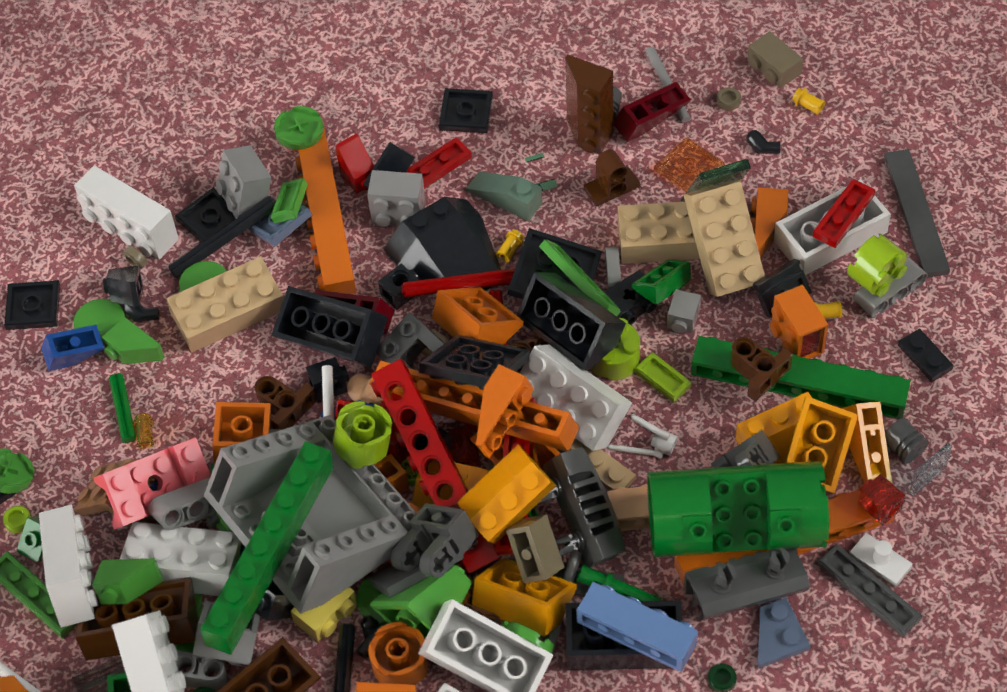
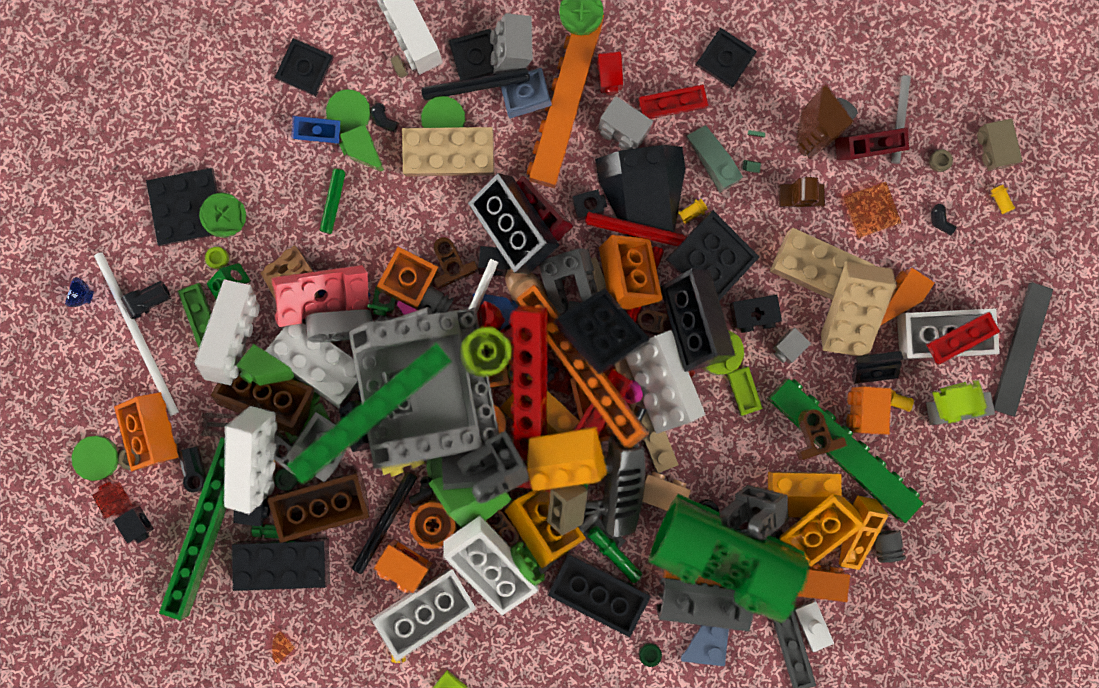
camera: 20 degrees right, 30 degrees up
black slope [103,265,143,307] -> none
clear yellow pin [133,413,155,449] -> none
bright green tile [270,178,308,224] -> none
black slope [363,142,415,188] -> none
orange slope [476,364,534,458] -> none
bright green tile [539,240,621,316] -> none
medium blue brick [577,582,698,672] -> none
light grey beam [605,246,621,290] -> none
white plant [608,414,678,459] -> none
green slope [632,259,691,304] -> none
clear green tile [681,159,751,202] -> none
clear red brick [858,474,906,526] -> none
black plate [898,328,953,382] -> none
clear light blue piece [909,443,952,496] -> none

